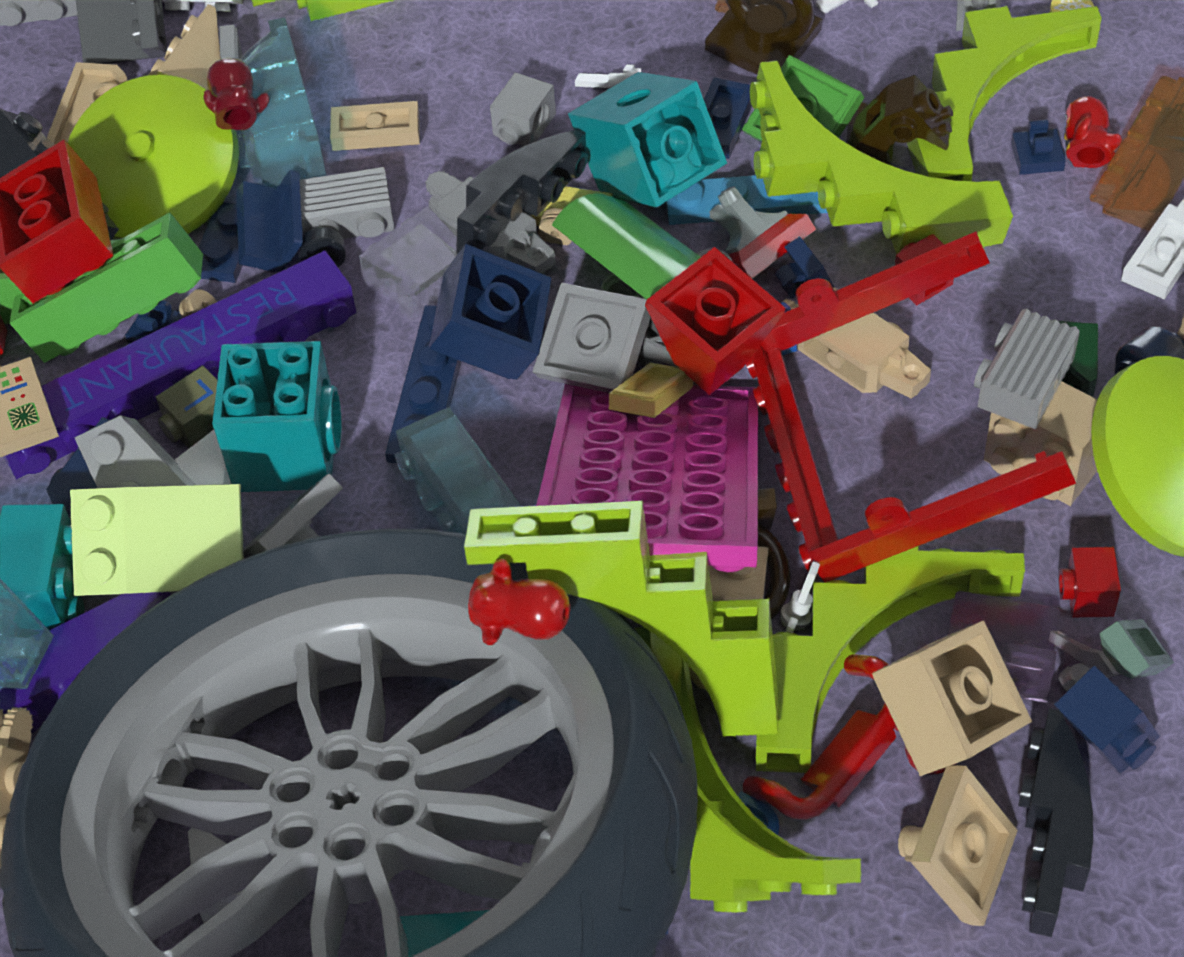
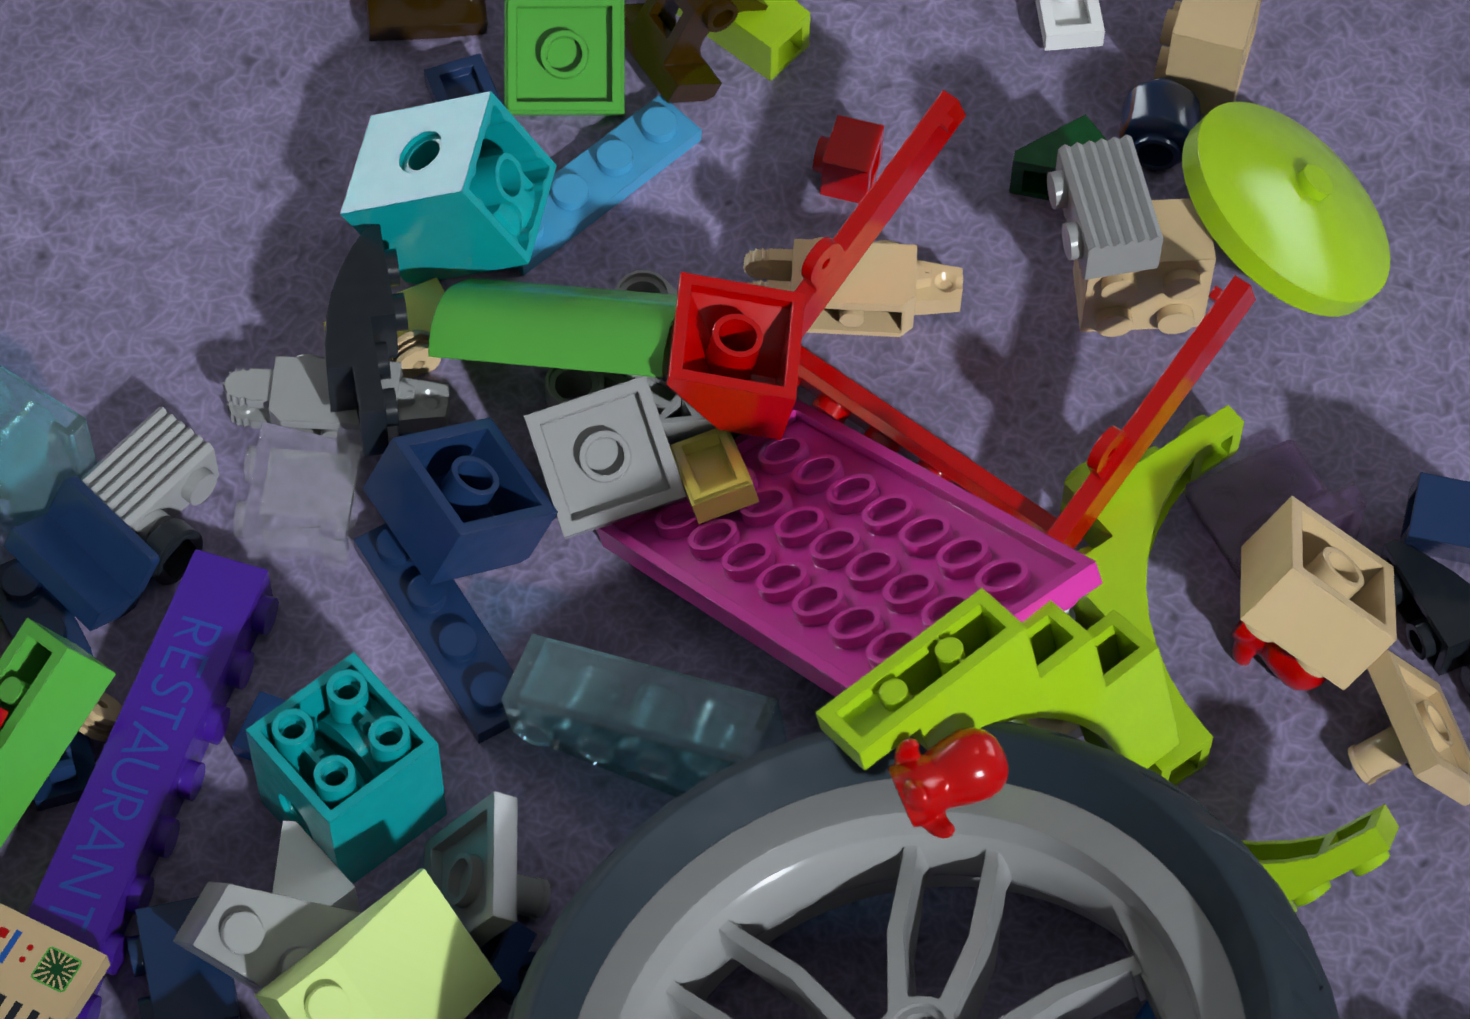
camera: 45 degrees left, 5 degrees up
olive brick [156,366,218,448] -> none
tan plate [330,101,420,151] -> none
light grey brick [490,72,556,146] -> none
white piece [575,65,641,89] -> none
piece [709,186,816,278] -> none
red piece [742,654,897,820] -> none
lime arch [750,61,1013,254] -> none
dark blue tile [775,236,835,299] -> none
sand green piece [1049,619,1174,691] -> none
red plate [1059,547,1121,618] -> none

